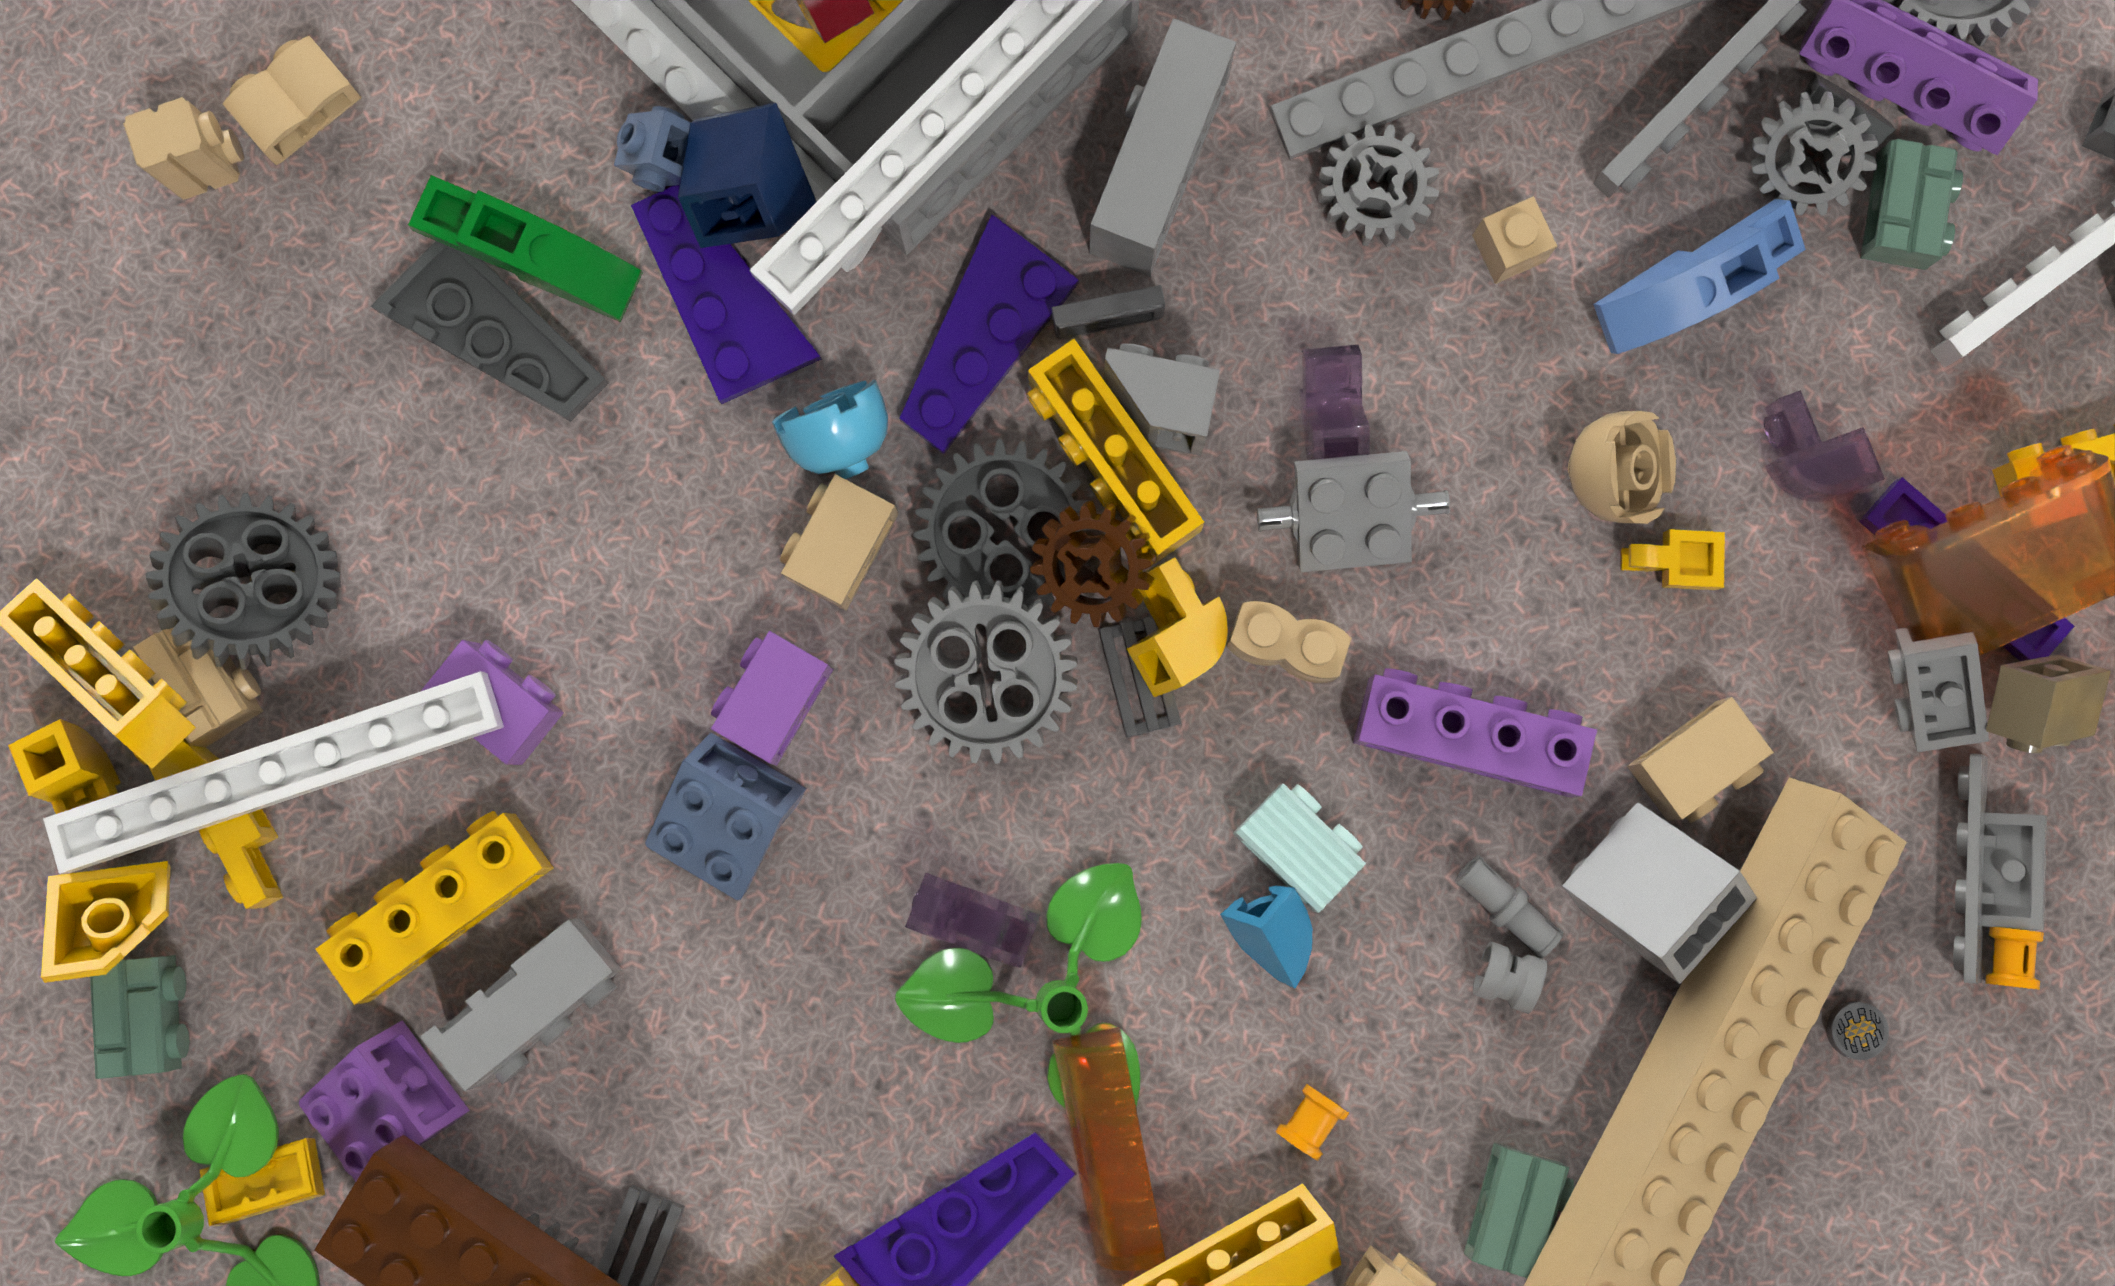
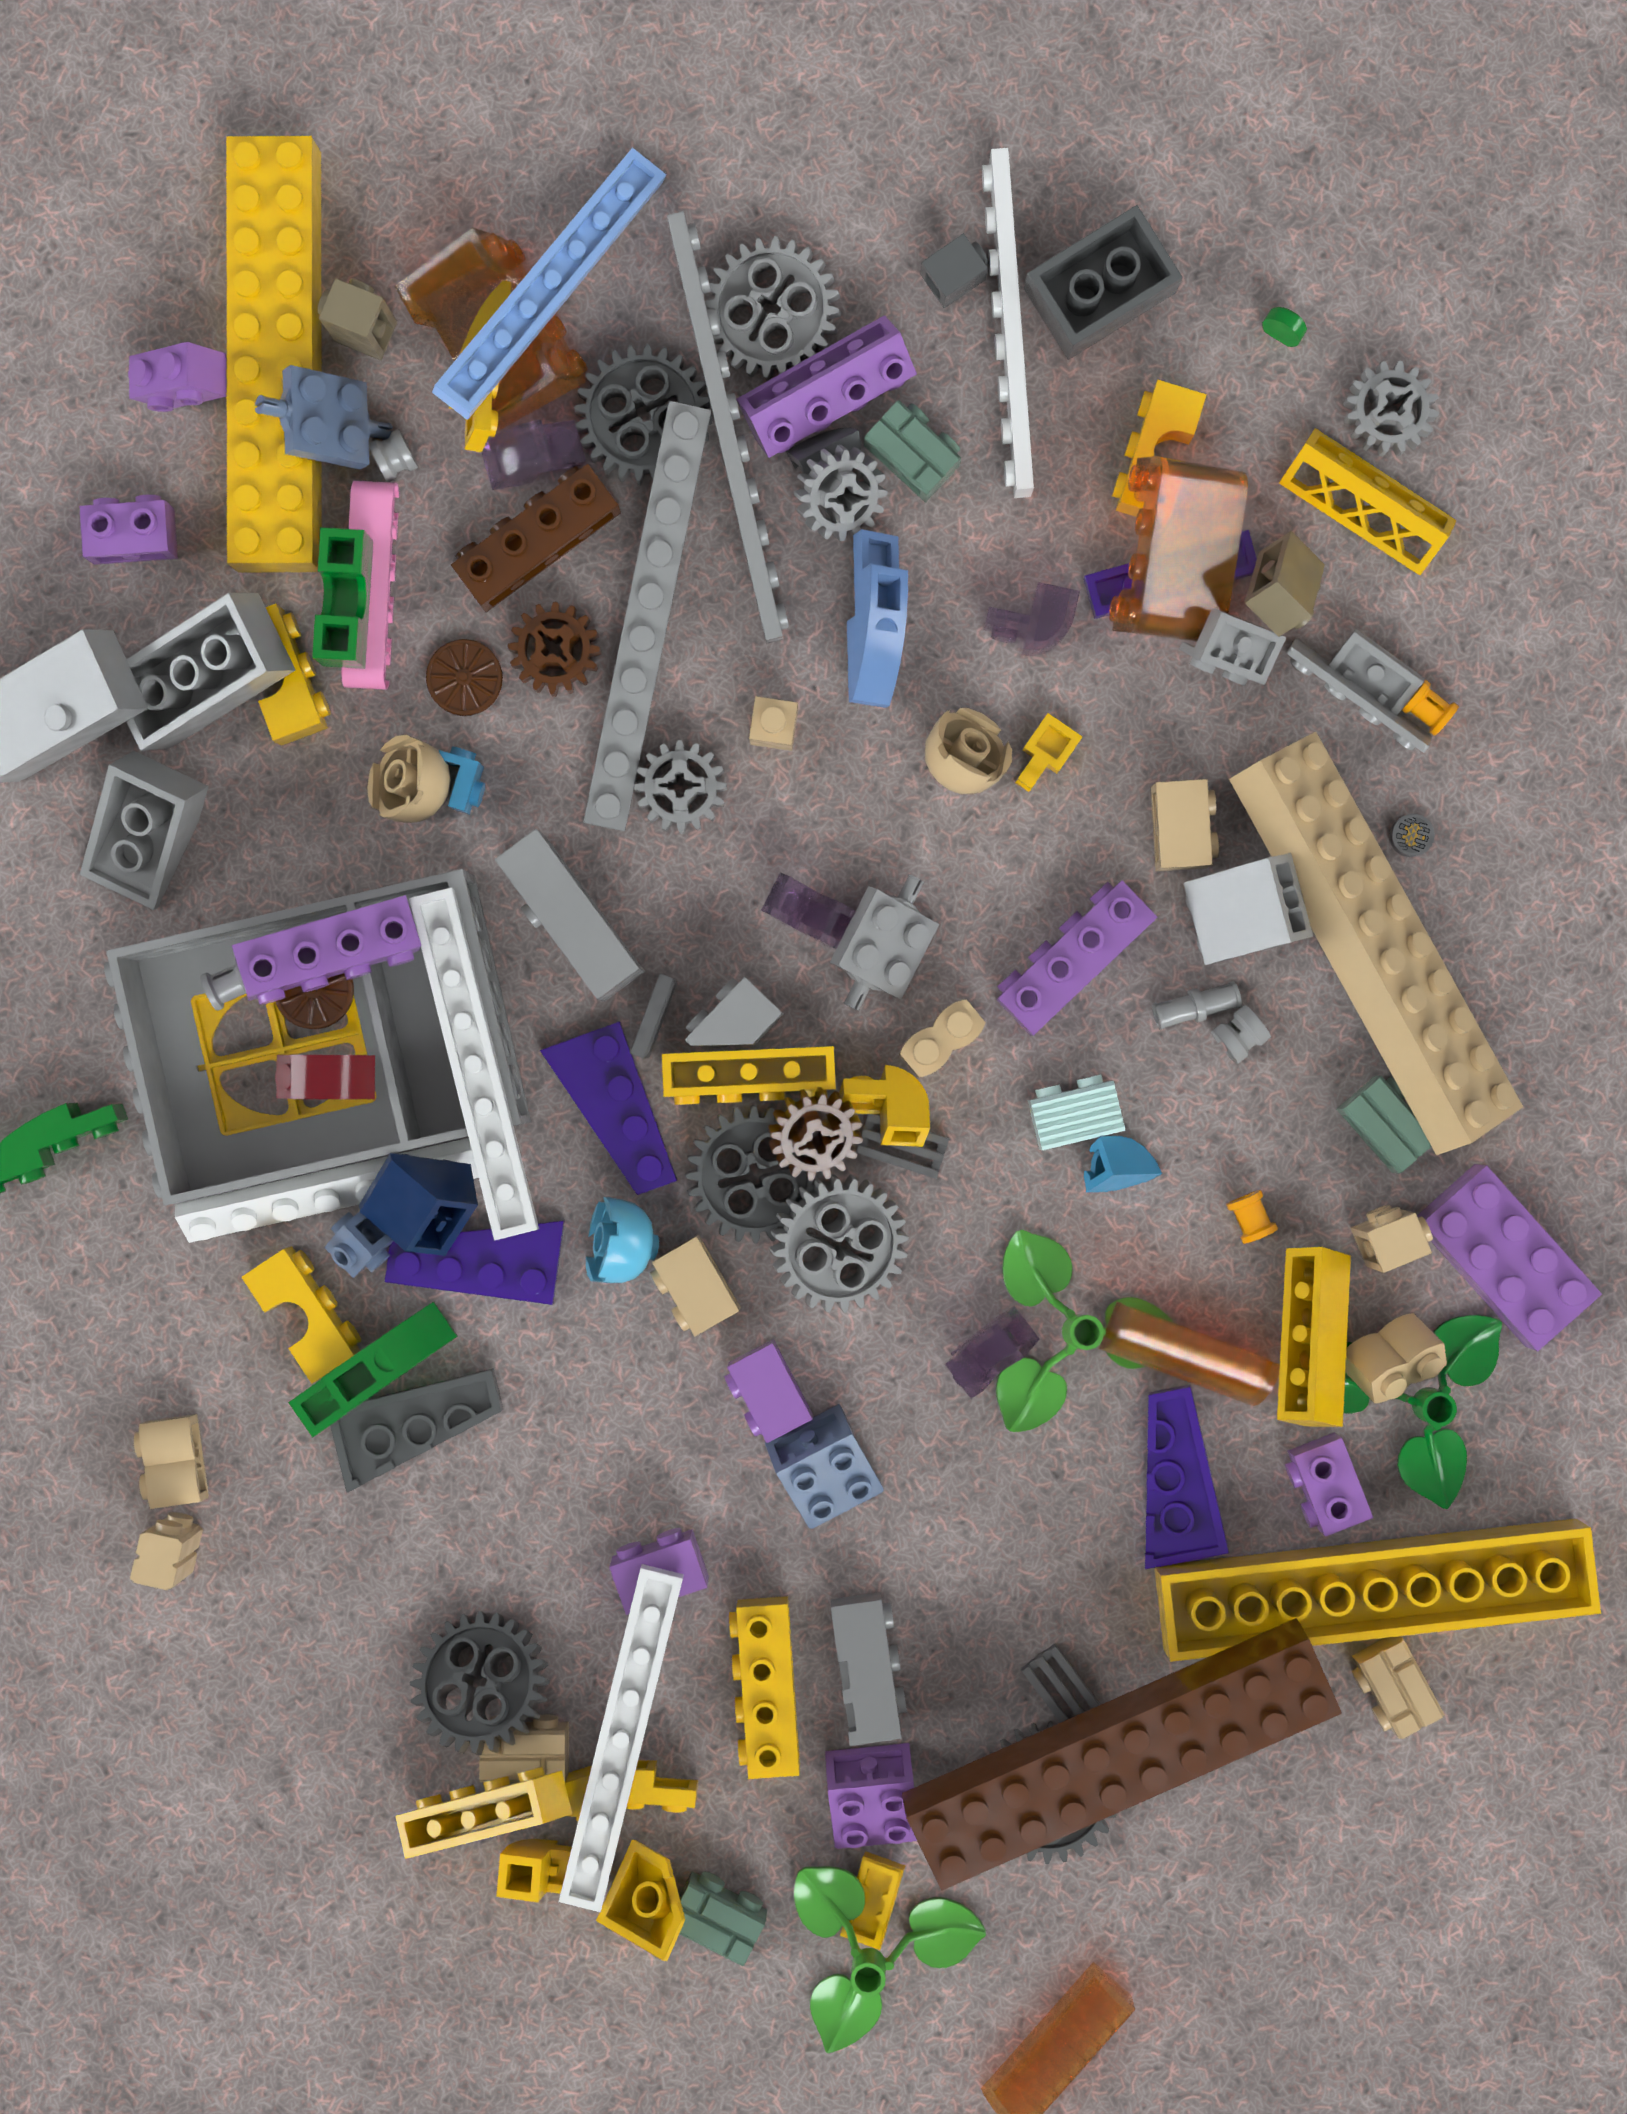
camera: 60 degrees left, 5 degrees up
none -> yellow arch [241,1246,361,1384]

